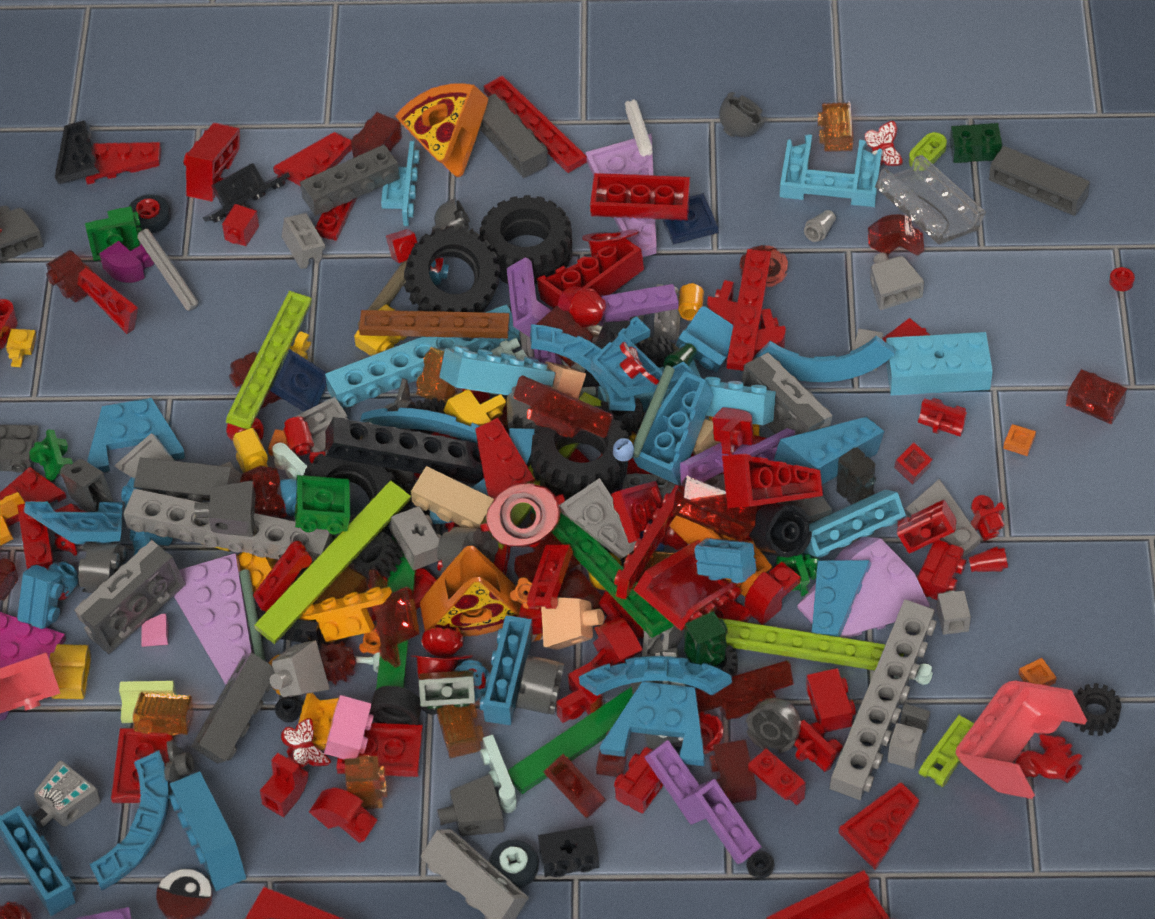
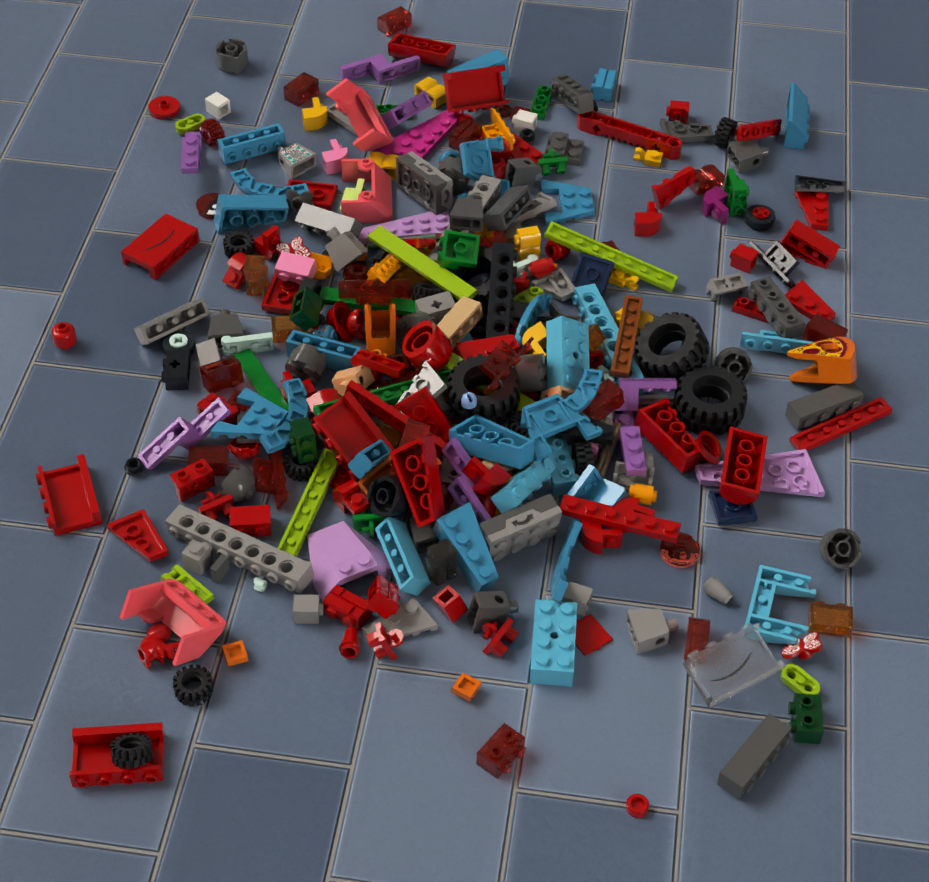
camera: 95 degrees right, 5 degrees down
dark azure brick [17,565,63,629] -> none
clear orange brick [133,692,194,735] -> none
light grey axle [137,229,198,311] -> none
bright pink slope [141,613,168,647] -> none
red brick [386,229,417,263] -> none
red helmet [558,286,606,327] -> none
red animal [619,342,659,385] -> none
white axle [625,100,652,157] -> none
sand green bar [633,366,675,458] -> none
dark green cone [664,343,697,369] -> none
dark azure wing [812,560,871,637] -> none
none -> light grey hinge [195,338,226,379]
none -> black tyre [223,230,255,259]
none -> bright pink brick [322,139,348,175]
none -> coral windscreen [341,158,393,223]
none -> dark grey torso [467,591,519,633]
none -> red brick [634,201,662,237]

